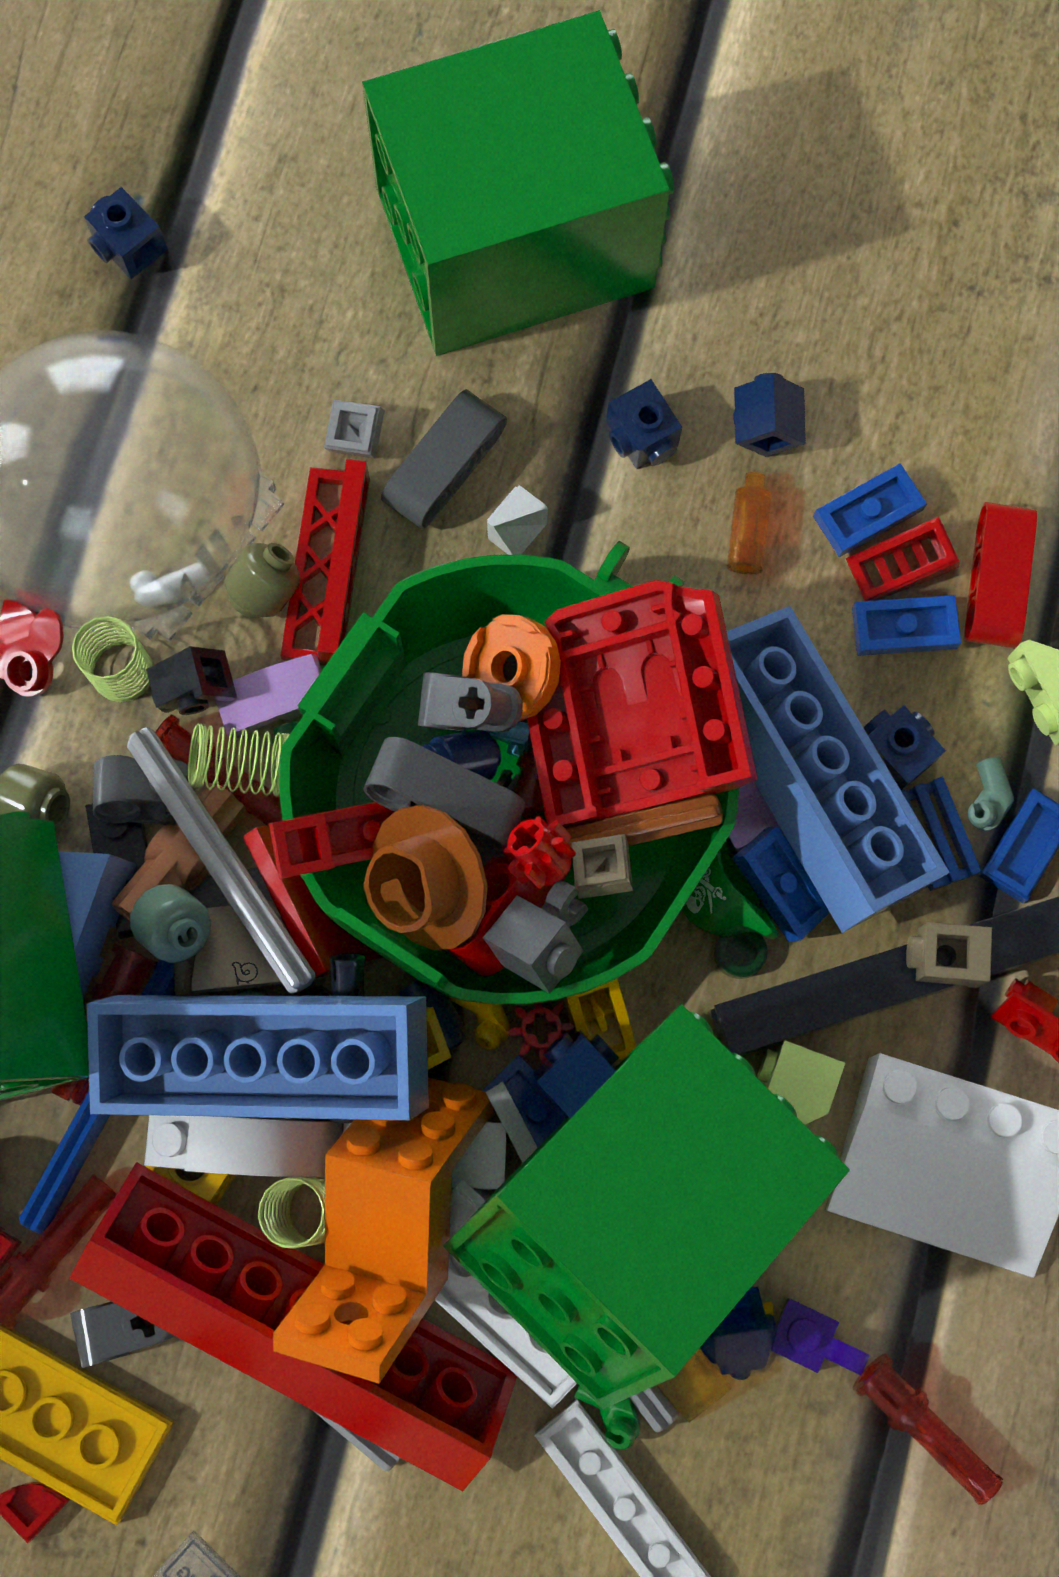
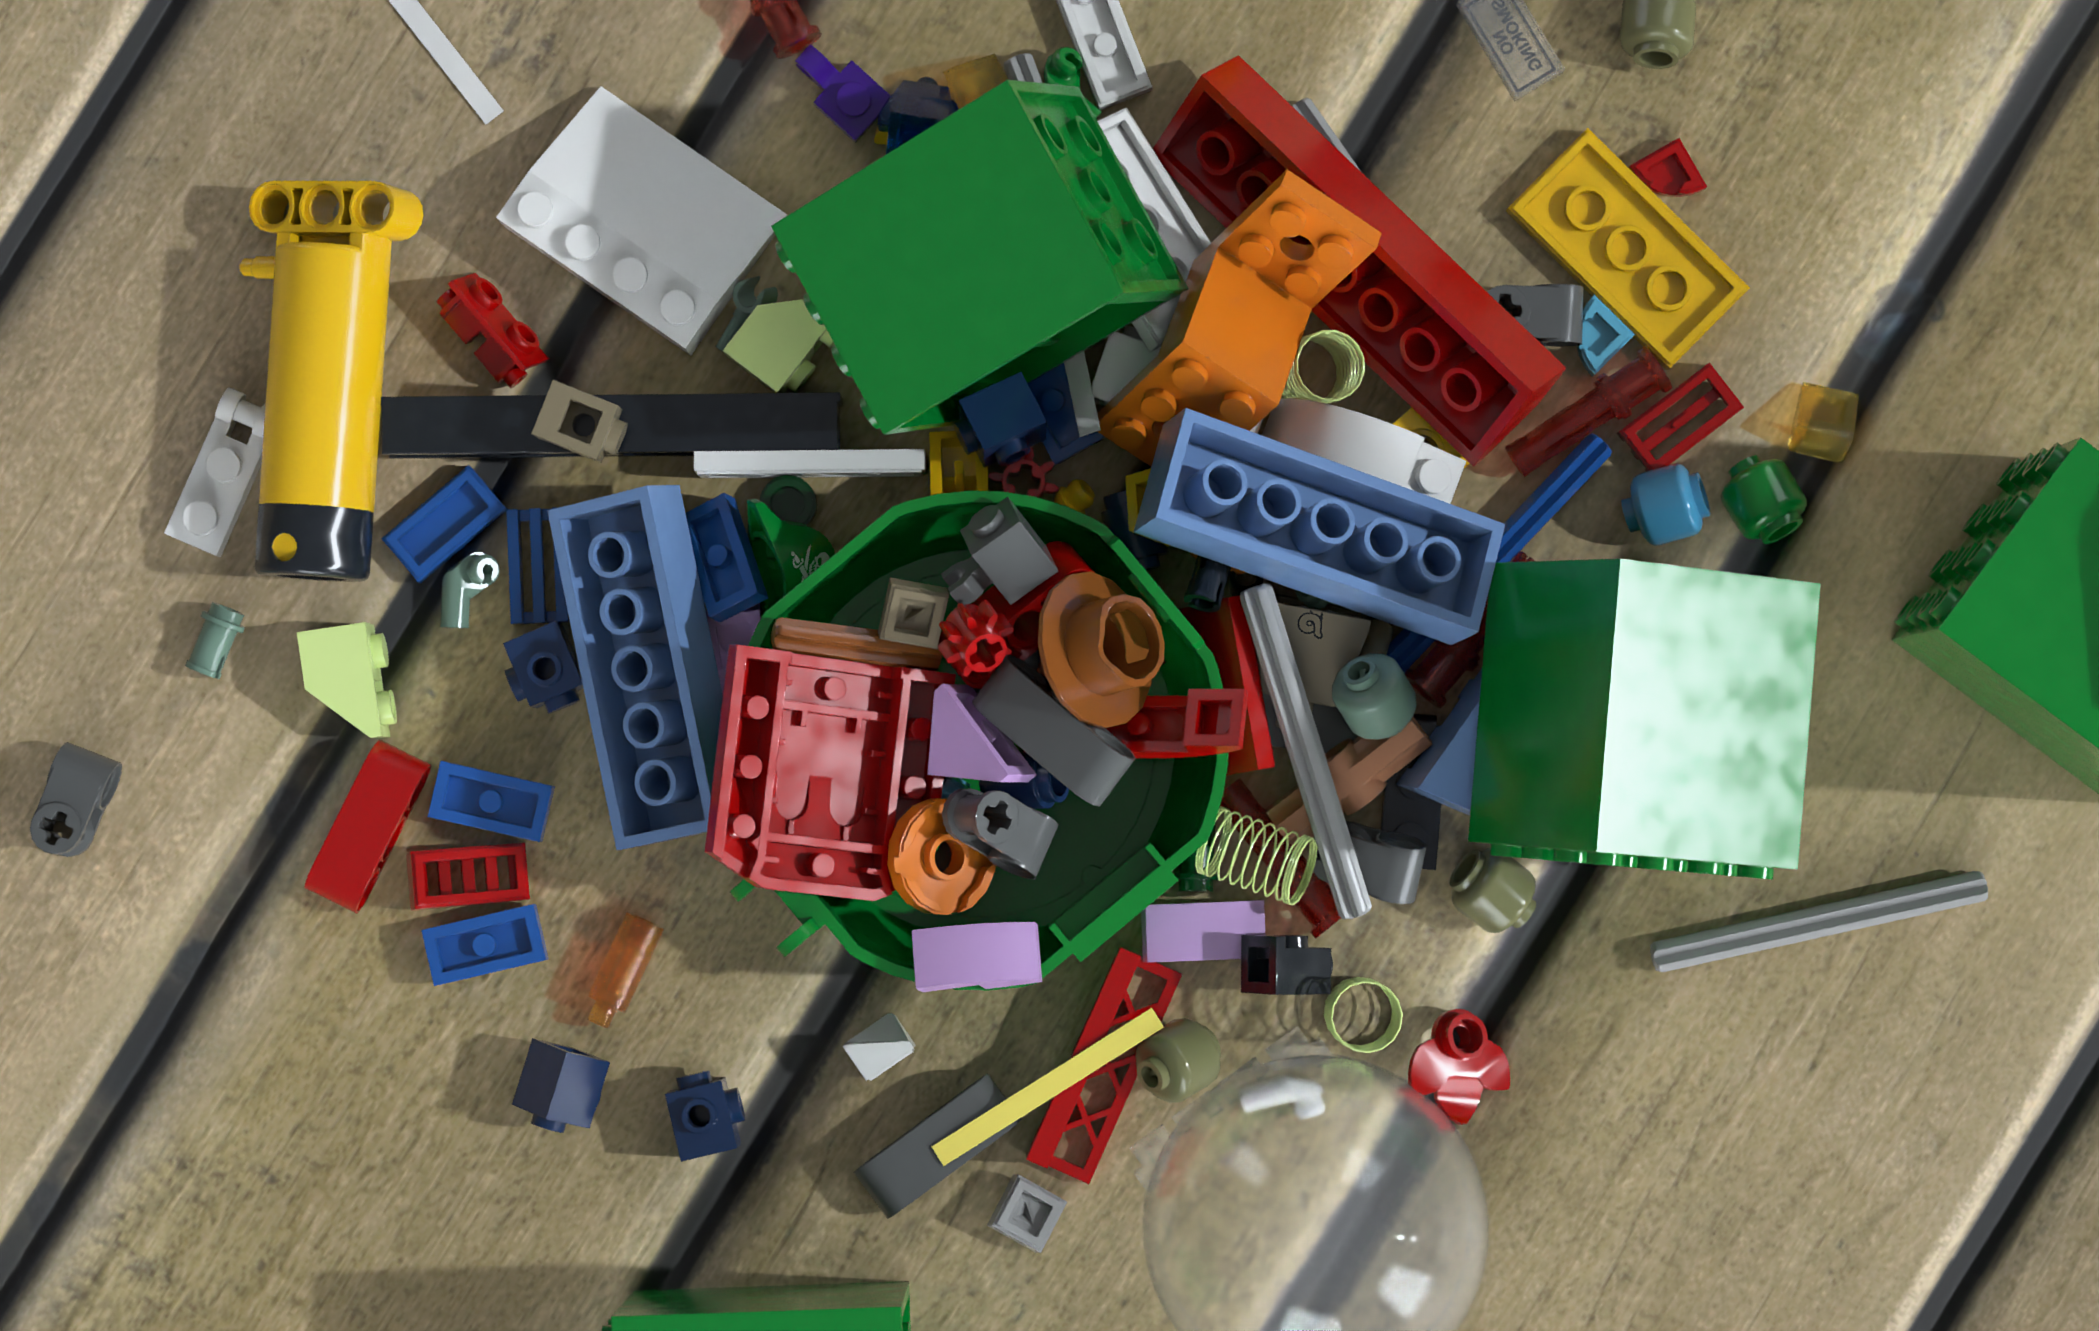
camera: 160 degrees left, 10 degrees up
none -> white tile [694,449,926,478]
none -> sand green hand [716,276,778,352]
none -> lavender slope [912,922,1042,992]
none -> lavender slope [927,684,1036,782]
none -> light yellow sticker [932,1008,1164,1166]
none -> medium azure tile [1577,295,1635,377]

